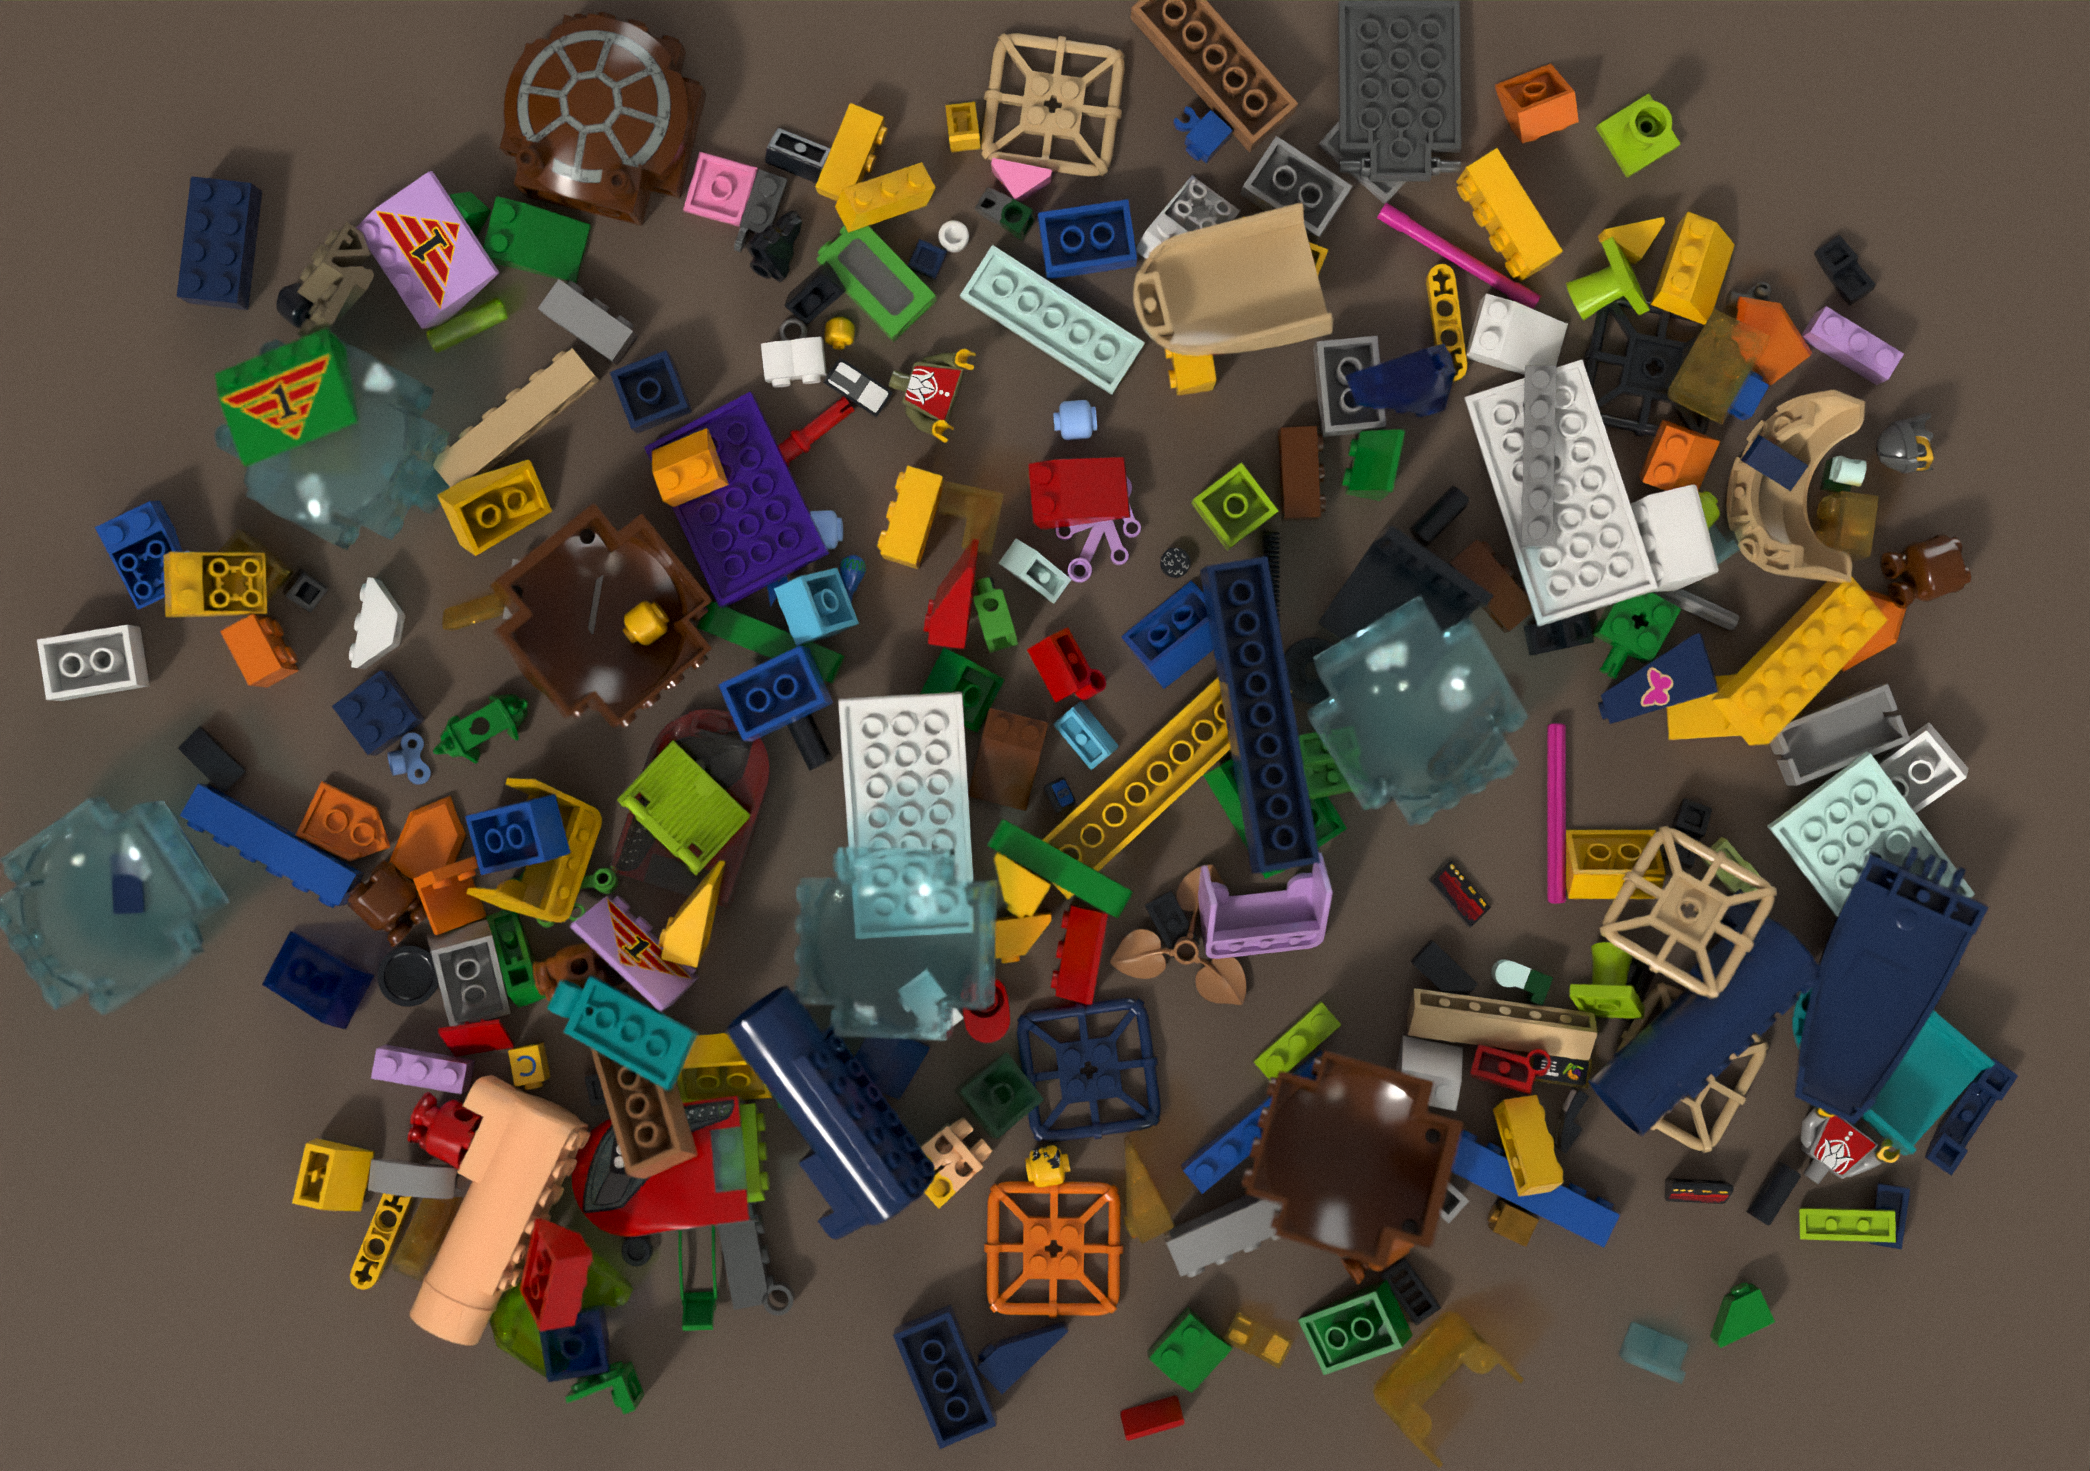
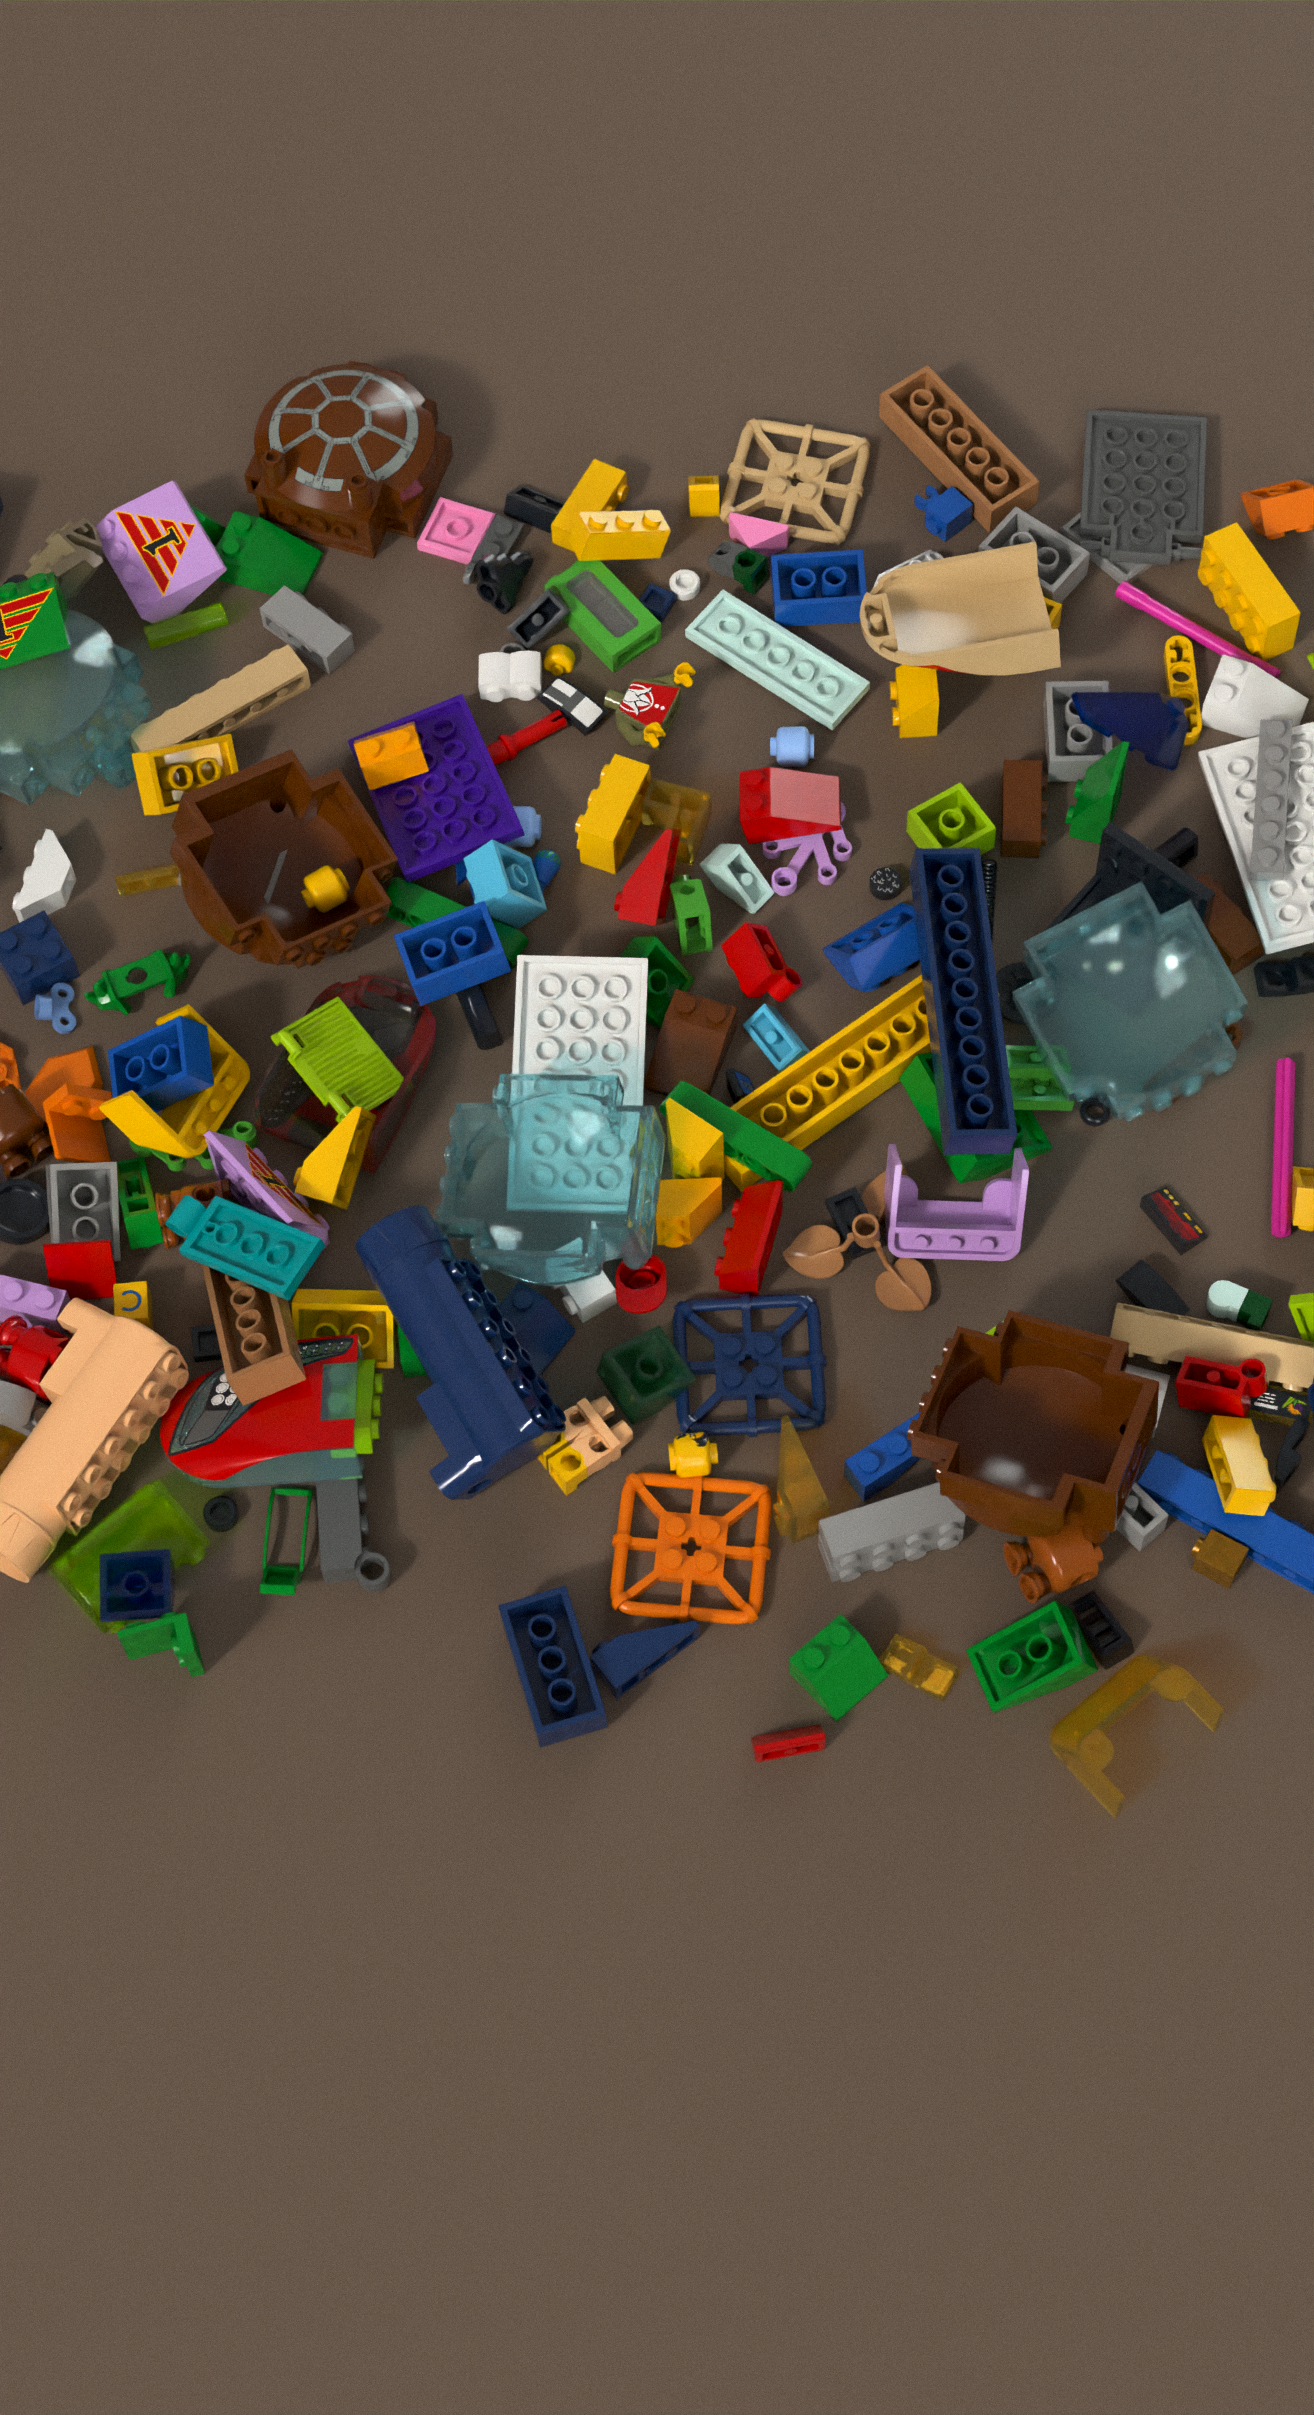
camera: 10 degrees right, 25 degrees down
red slope [520,1218,593,1331] -> none
dark blue brick [609,350,693,434] -> none

